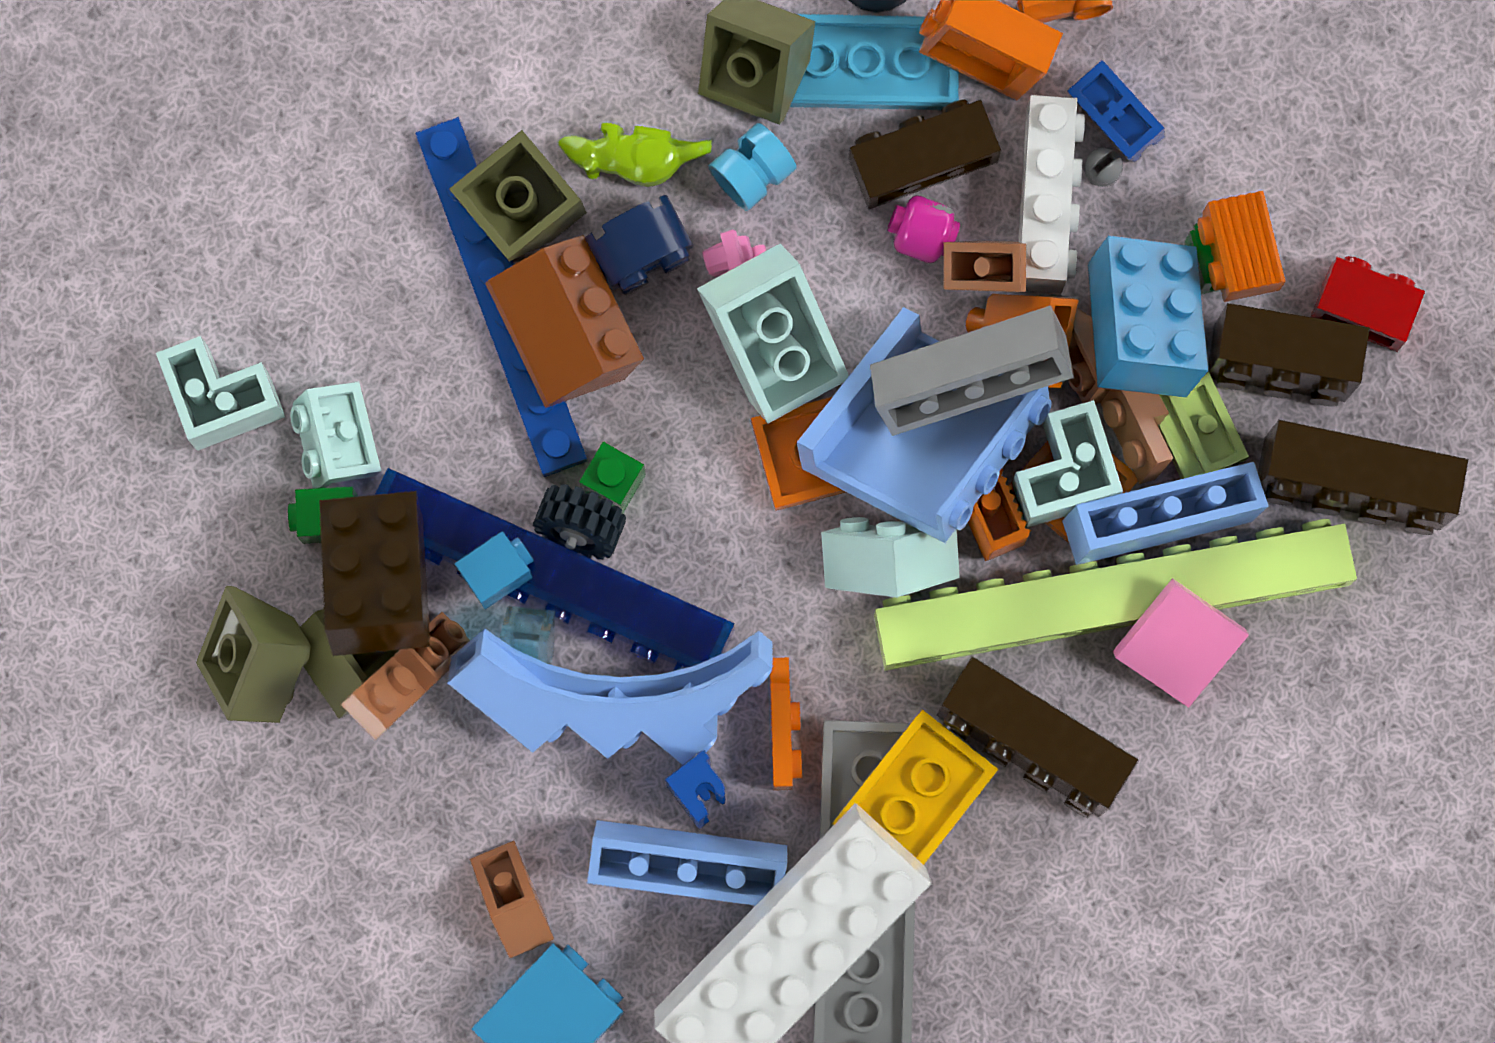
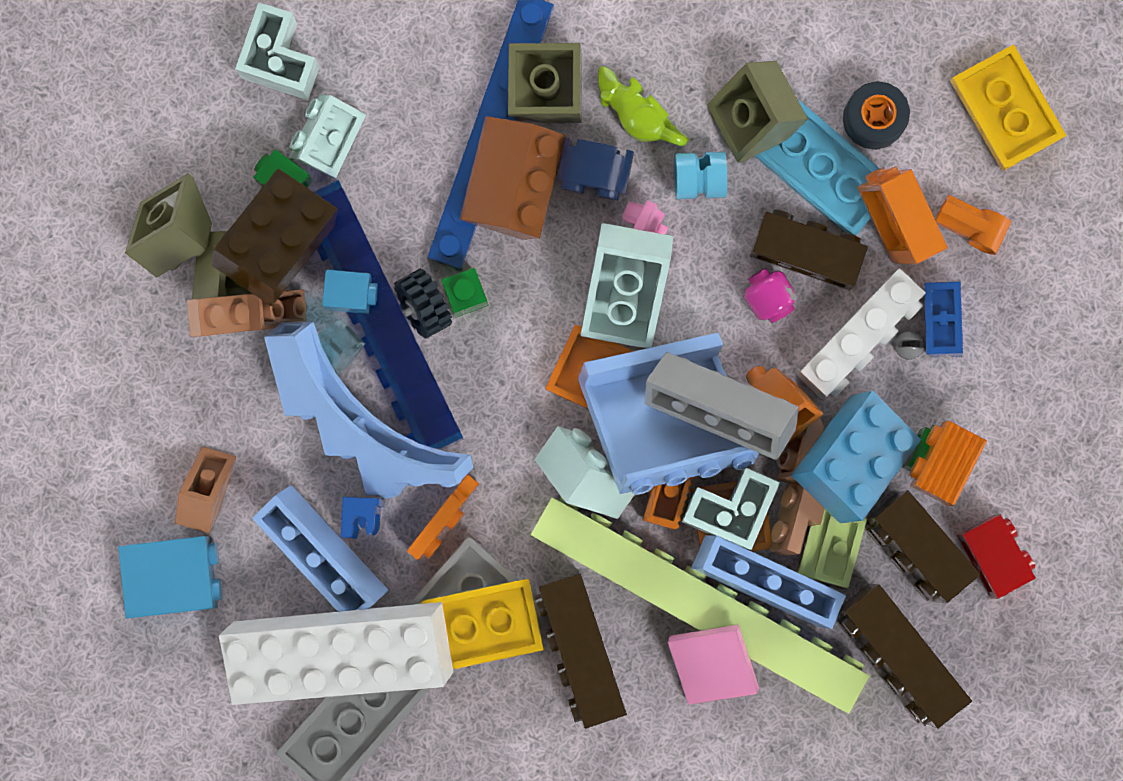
camera: 35 degrees right, 5 degrees up
nougat slope [943,241,1026,292] -> none

